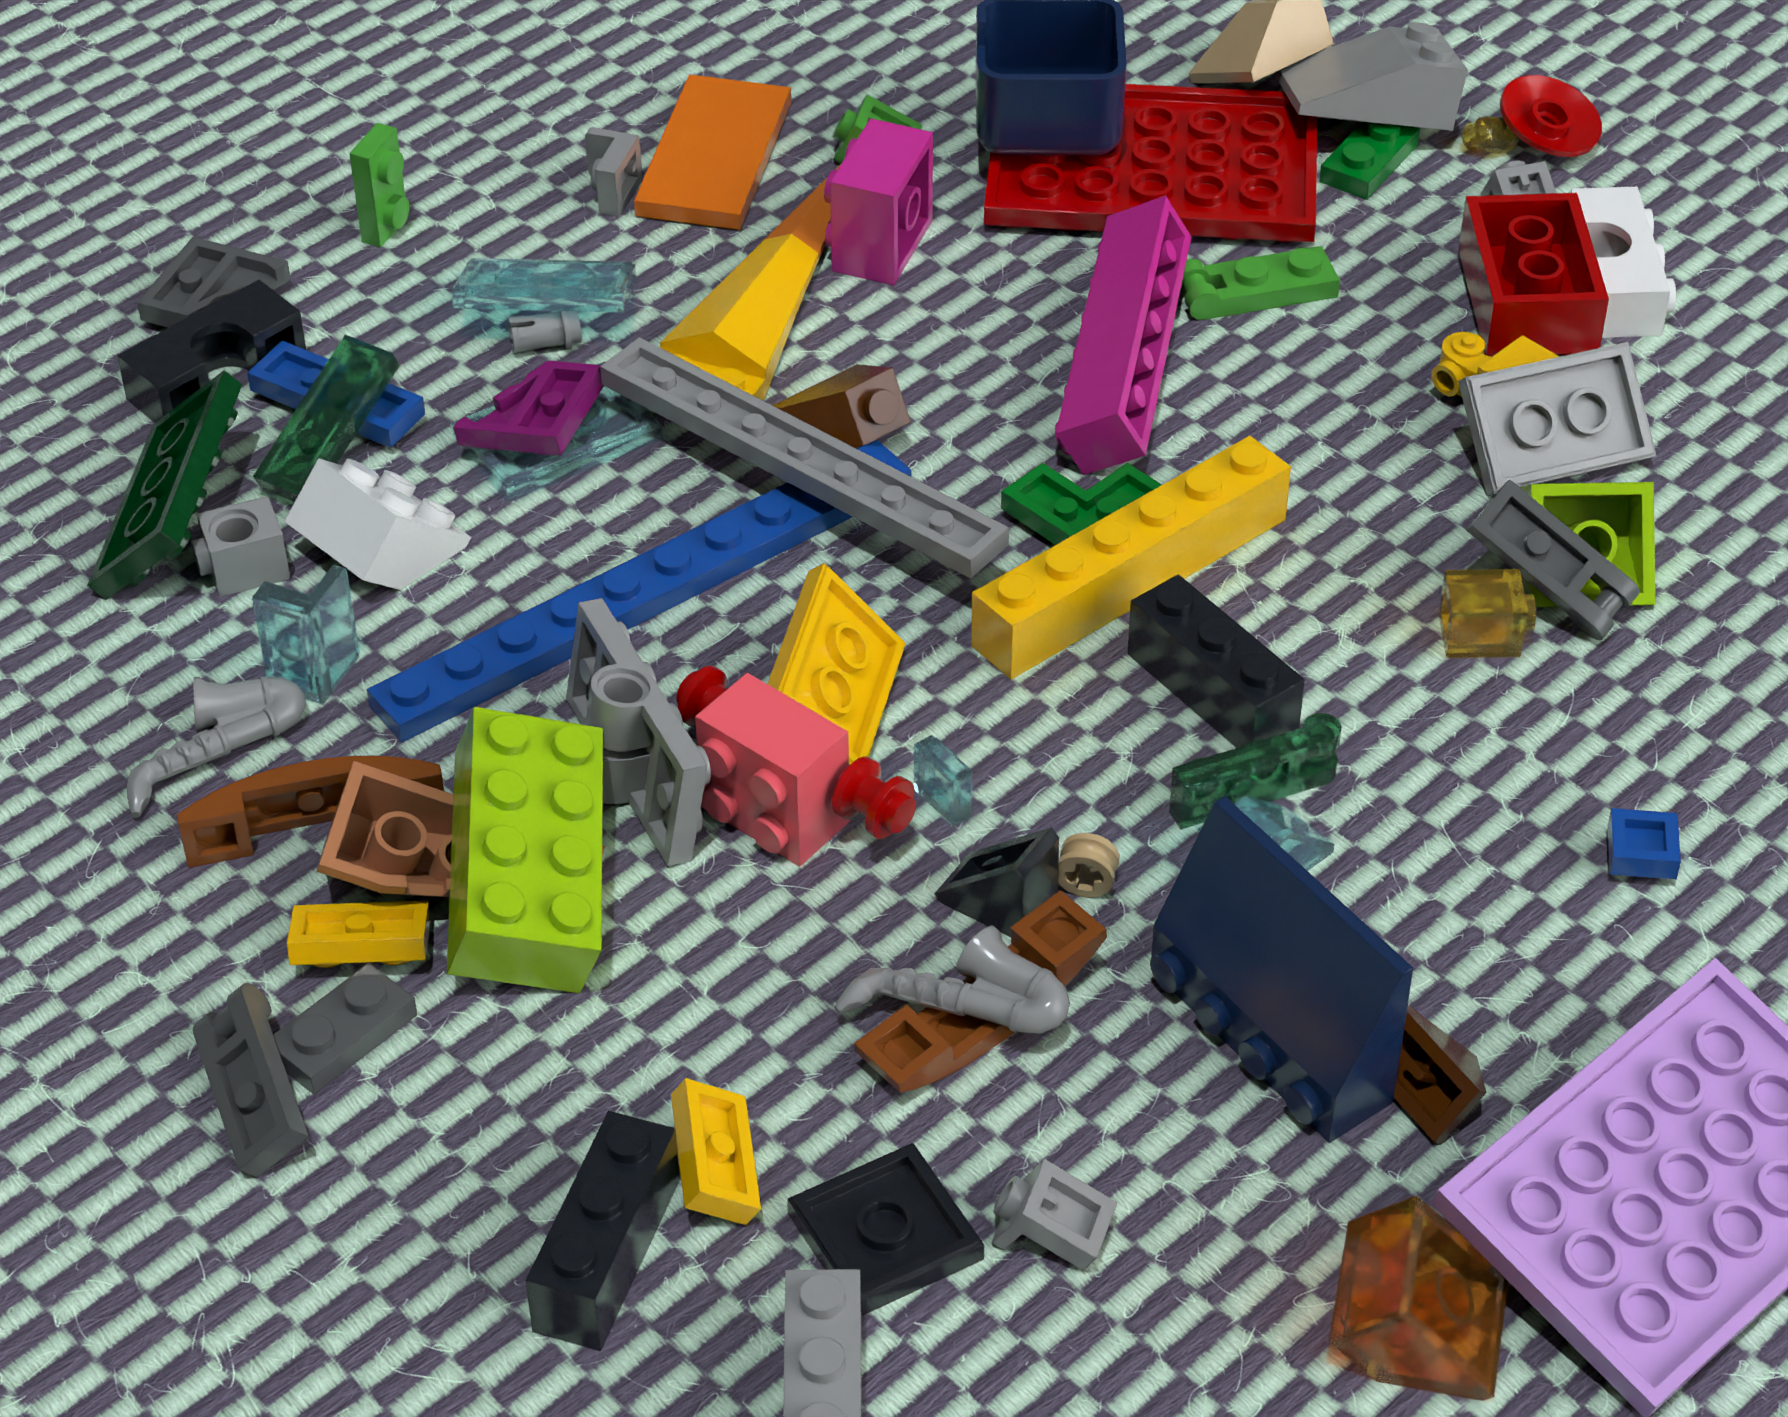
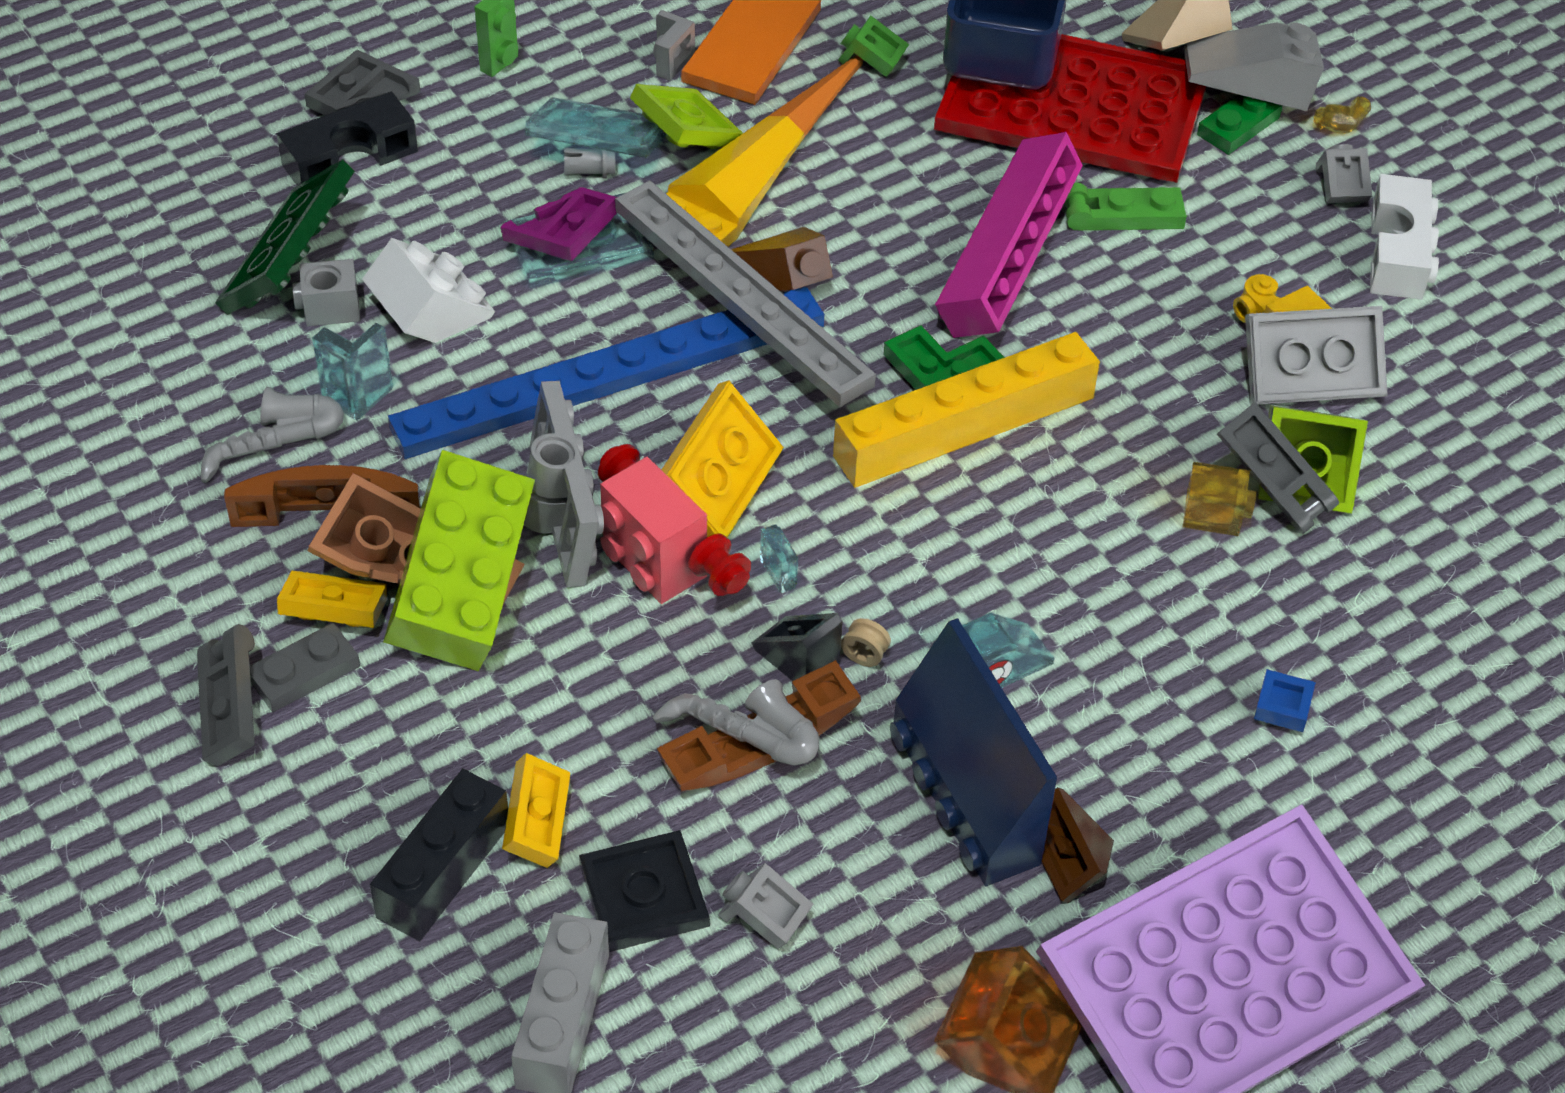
camera: 10 degrees right, 5 degrees up
blue plate [247,341,425,448] -> none
clear green plate [253,334,400,502] -> none
dark pink brick [824,118,933,286] -> none
black brick [1127,574,1305,761] -> none
clear green plate [1169,713,1342,830] -> none
red brick [1458,192,1609,356] -> none
red dish [1500,75,1602,157] -> none
none -> lime plate [630,84,743,149]

